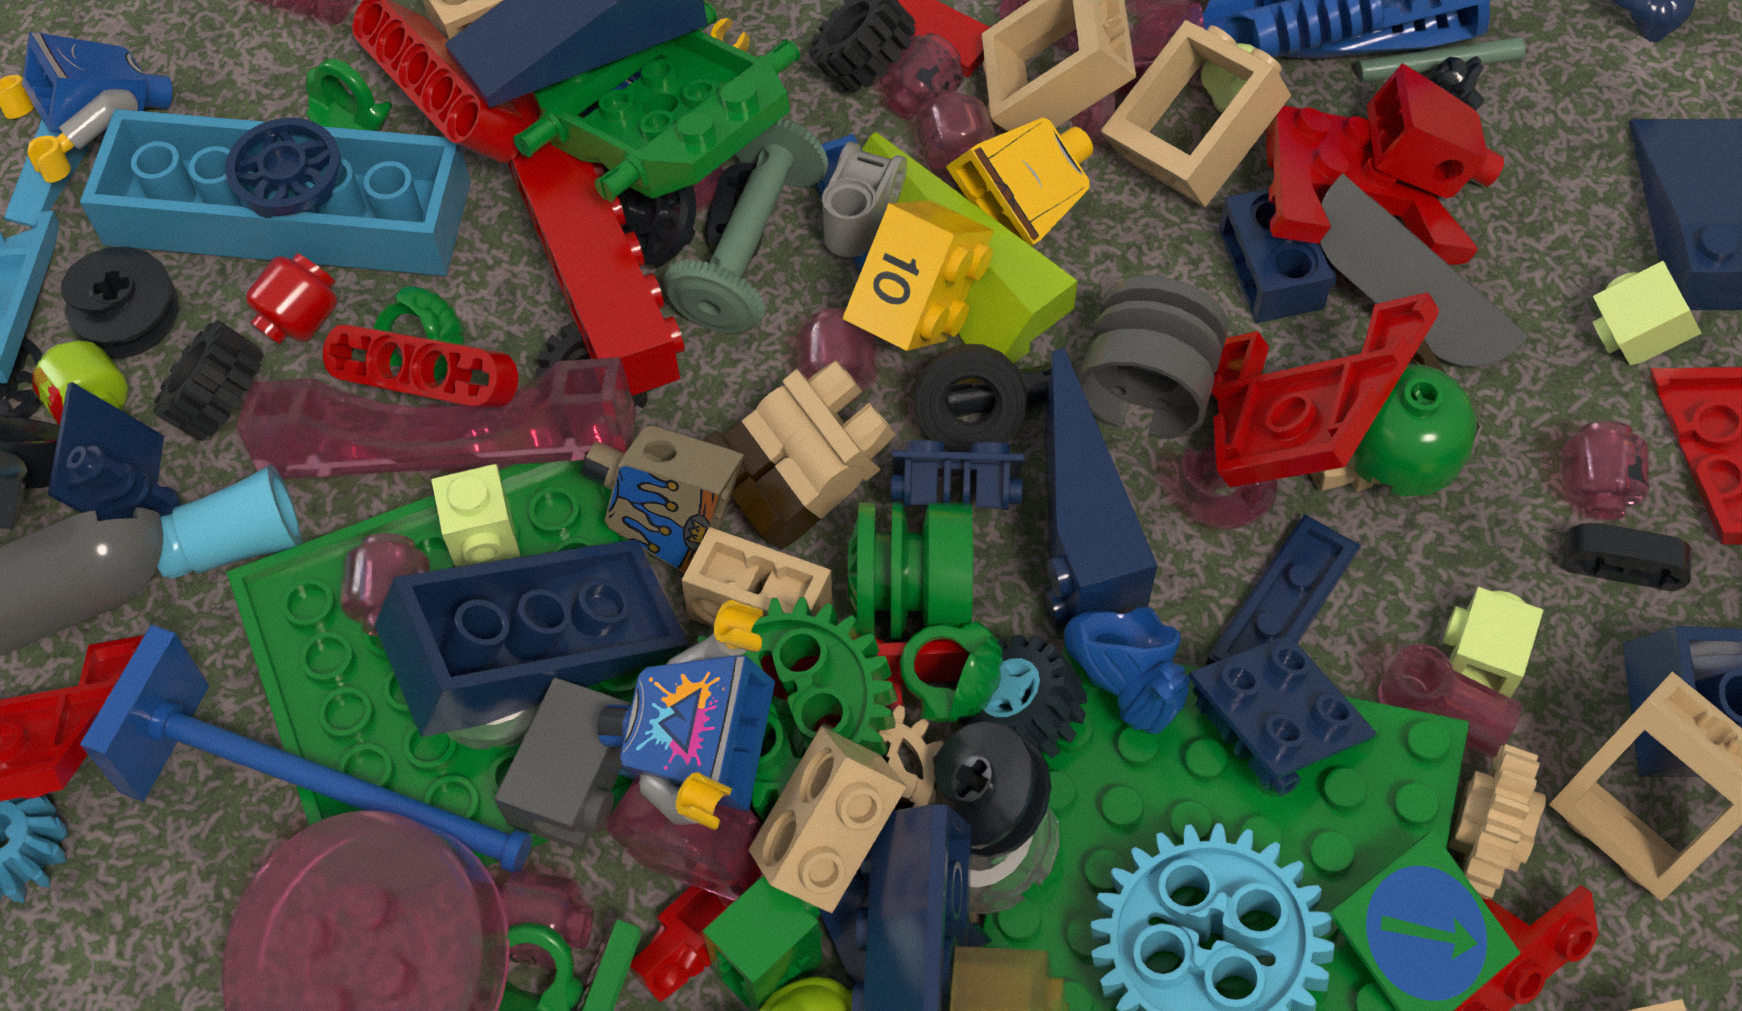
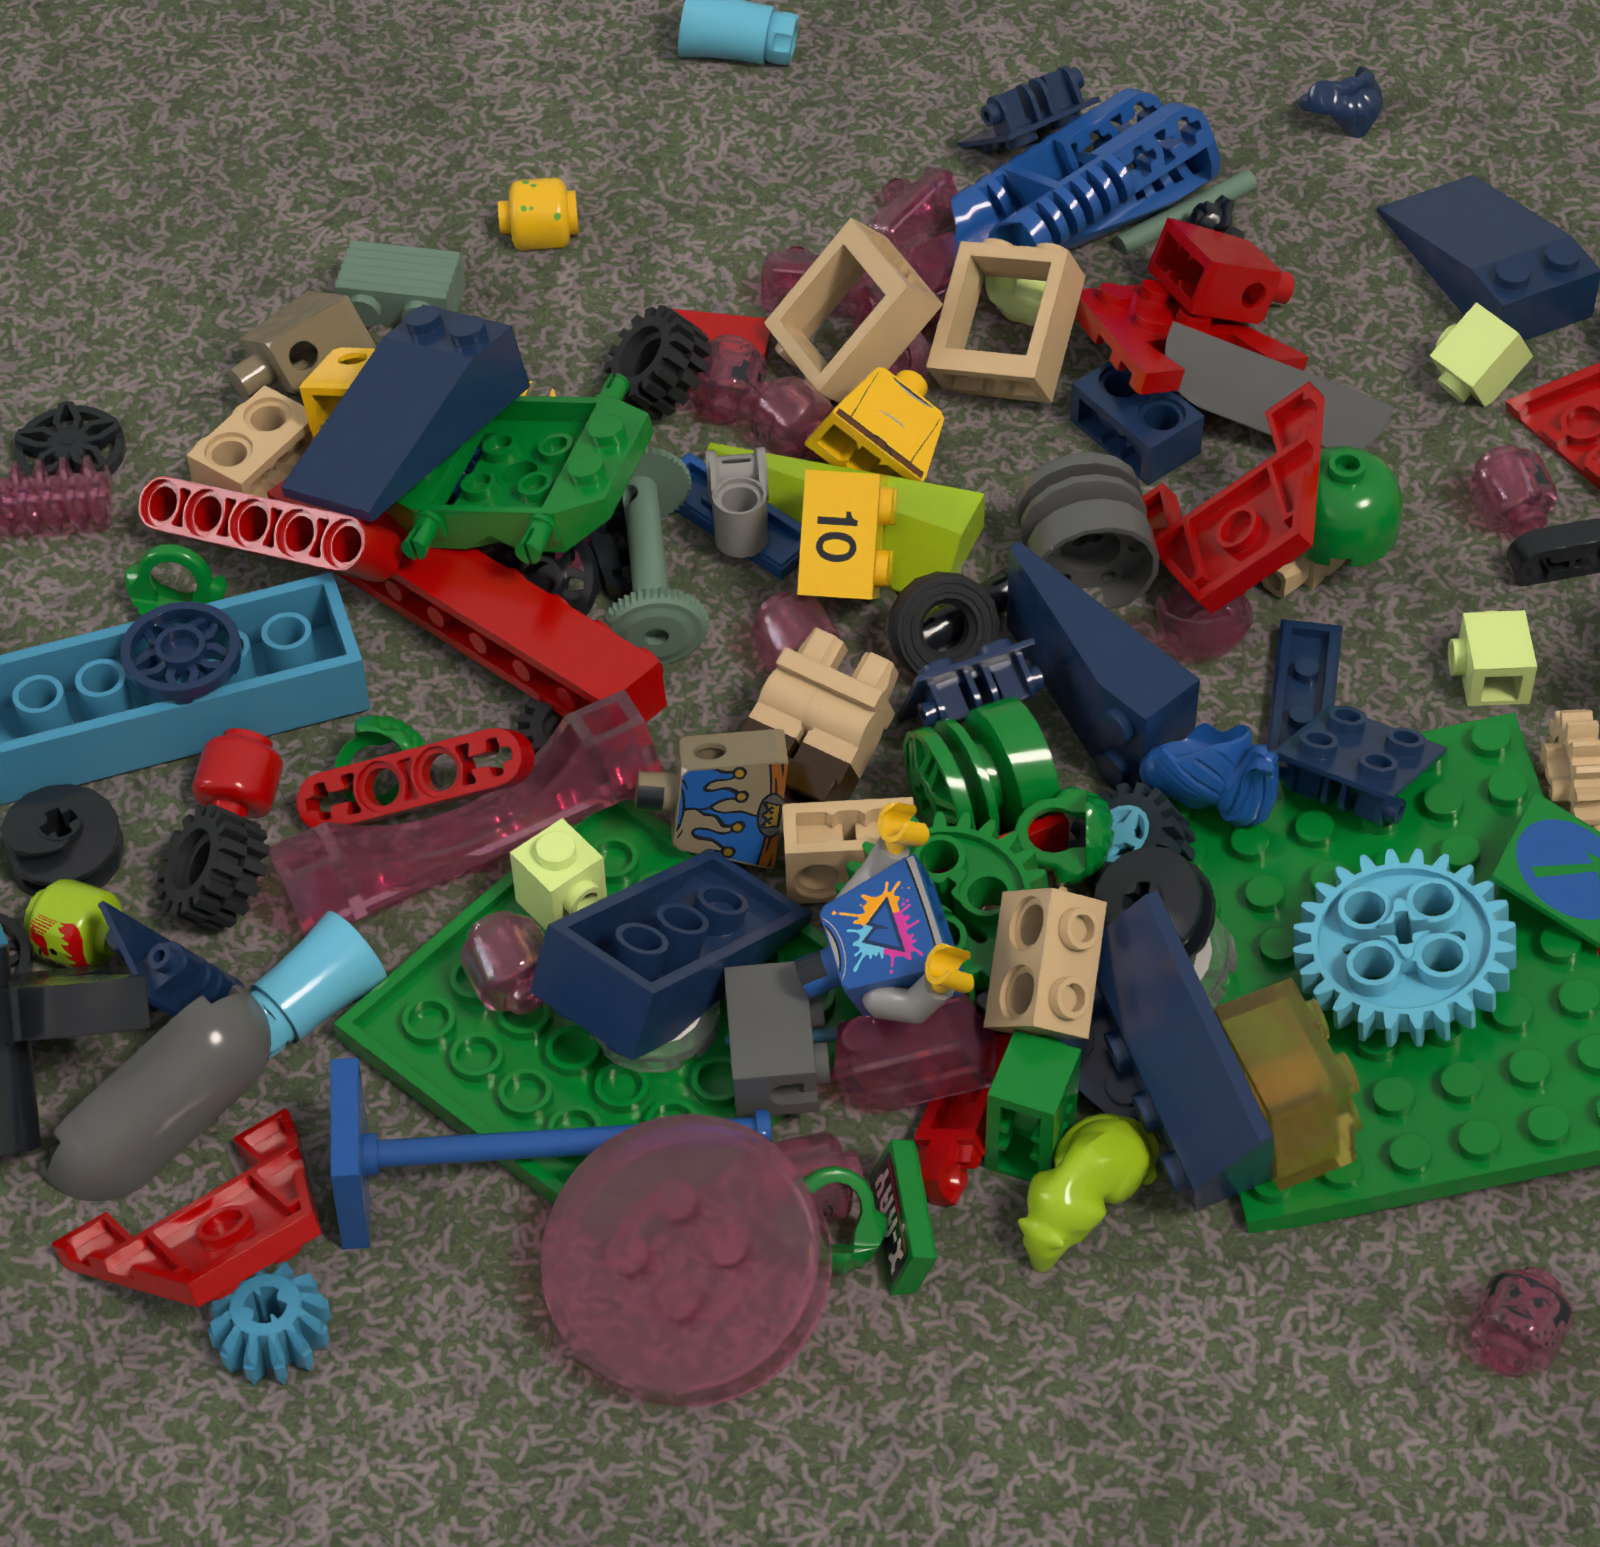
camera: 25 degrees left, 10 degrees down
clear pink piece [1377,644,1522,758] -> none

